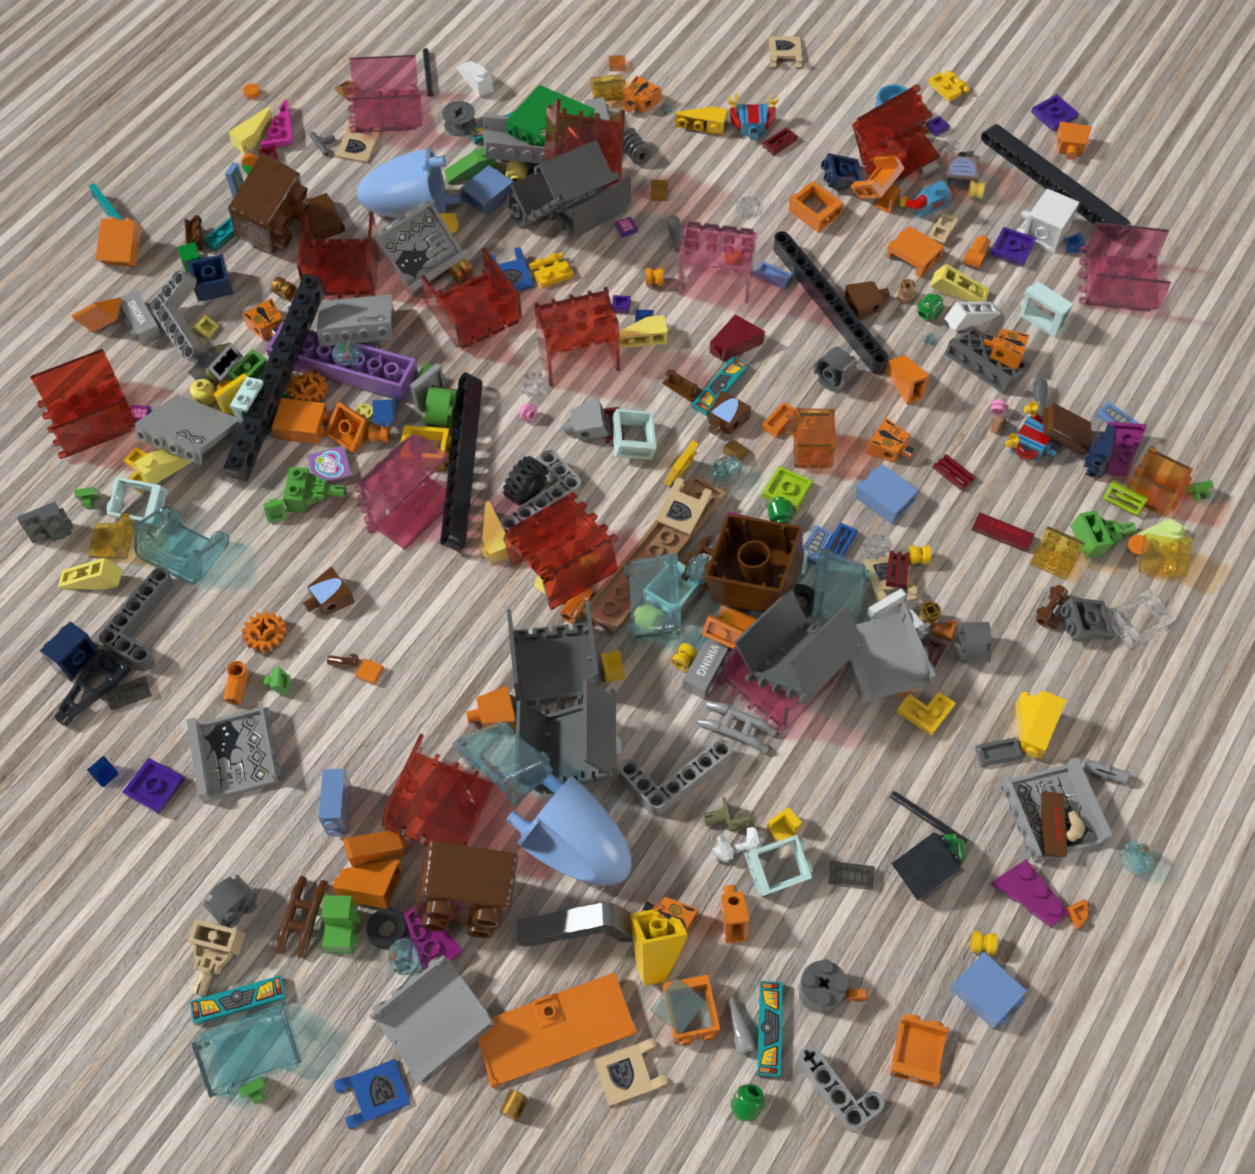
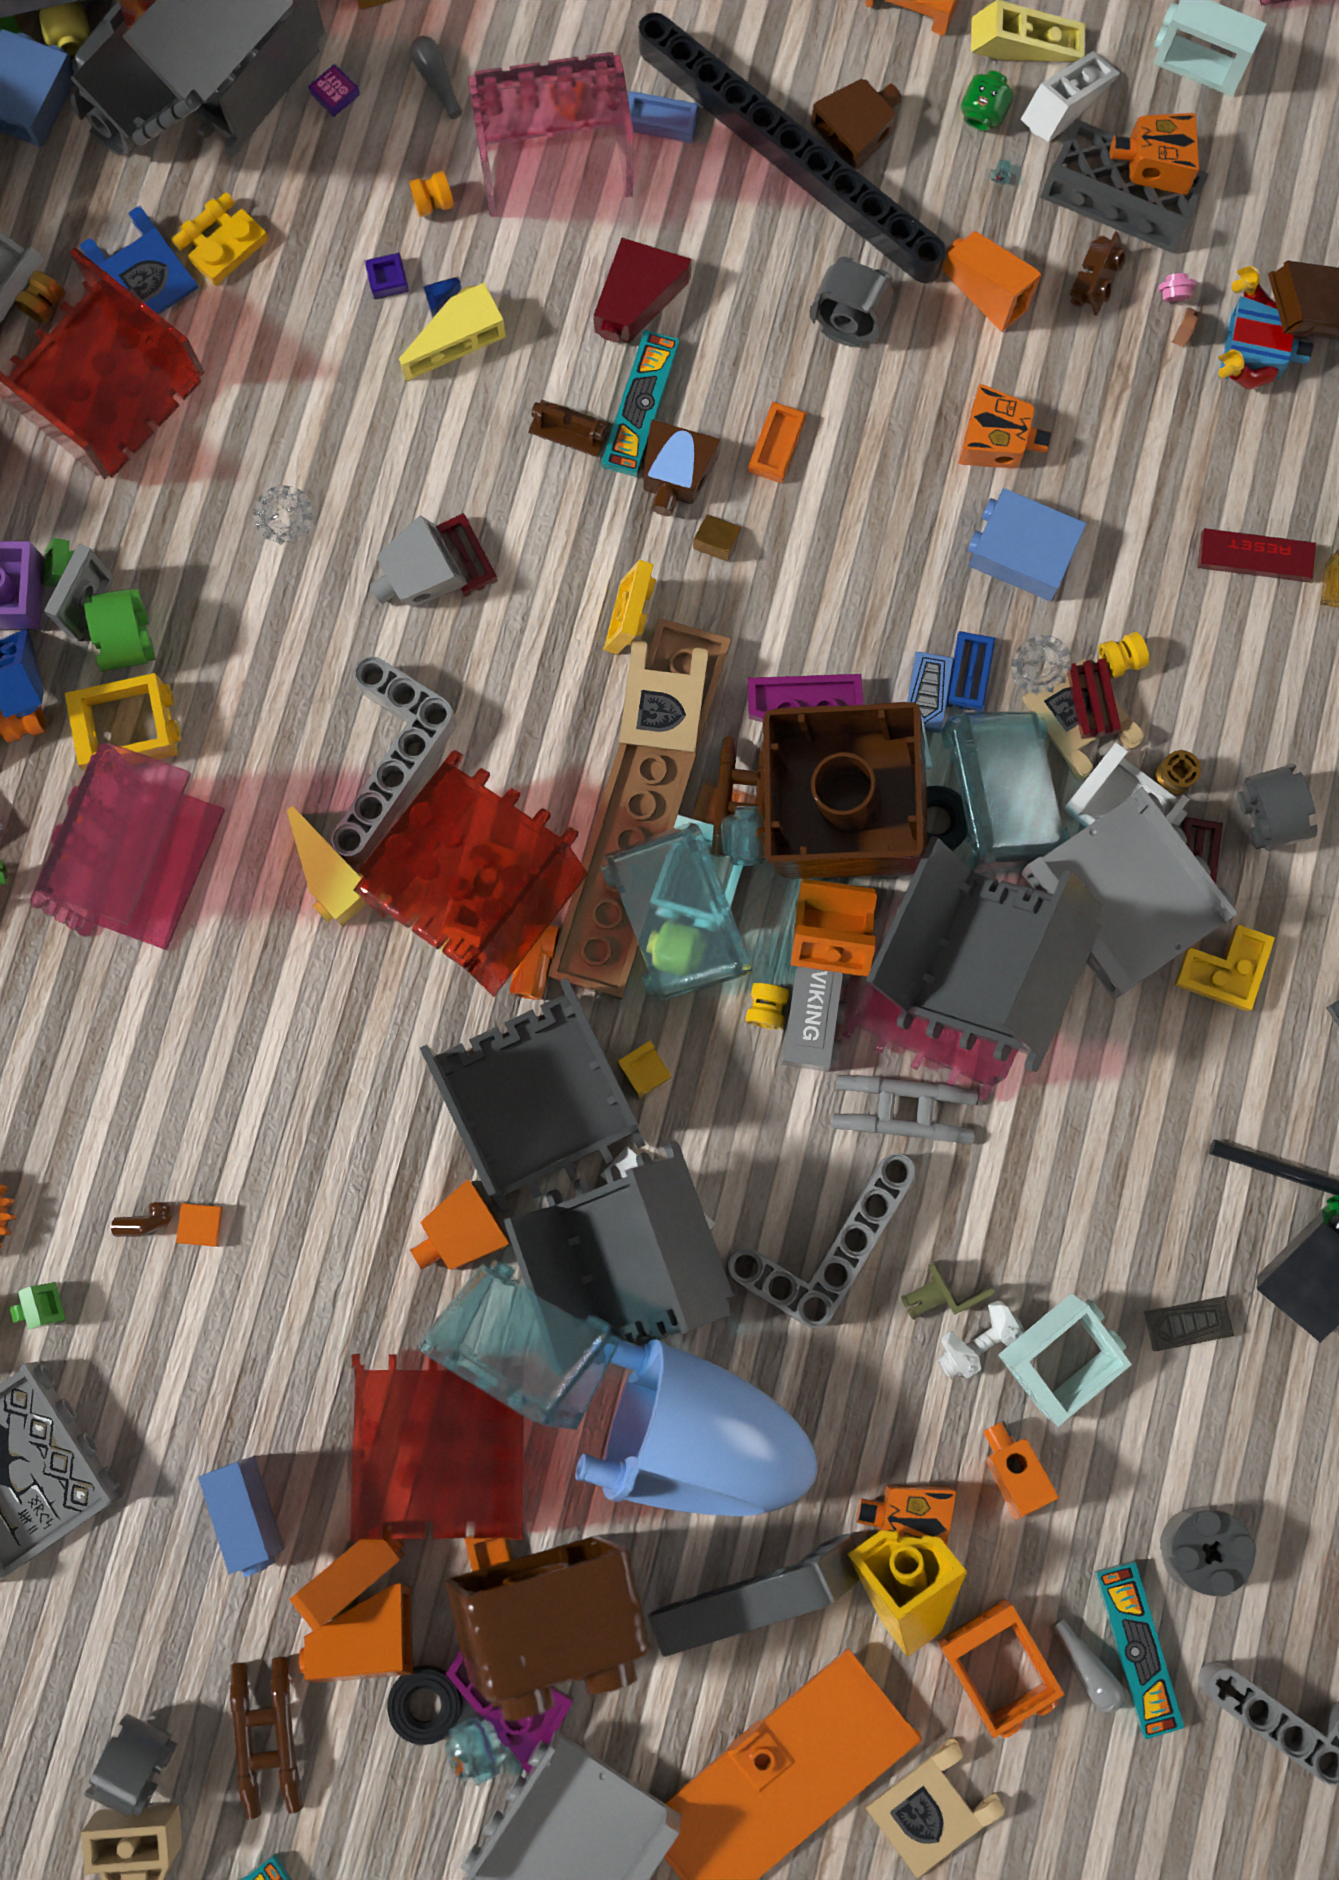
camera: 20 degrees left, 20 degrees up
reddish brown torso [303,567,355,615] -> none
bright green brick [321,895,361,954] -> none
black beam [440,372,483,552] -> none
black tyre [503,456,548,506] -> none
bright pink plate [519,403,537,422] -> none
clear red windscreen [534,287,620,387] -> none
light aqua window [612,409,657,460] -> none
clear light blue piece [650,977,706,1034] -> none
clear light blue head [713,454,742,482] -> none
green head [730,1084,765,1122] -> none
lime tile [762,466,813,513] -> none
green head [767,497,794,524] -> none
yellow panel [767,806,802,841] -> none
clear orange container [784,408,836,469] -> none
orange tile [845,989,869,1002] -> none
medium nougat wheel [897,279,917,304] -> none
orange tile [931,620,957,641] -> none
dark red tile [933,454,975,491] -> none
dark grey piece [1033,378,1048,419] -> none
none -> reddish brown hinge [1070,231,1126,316]

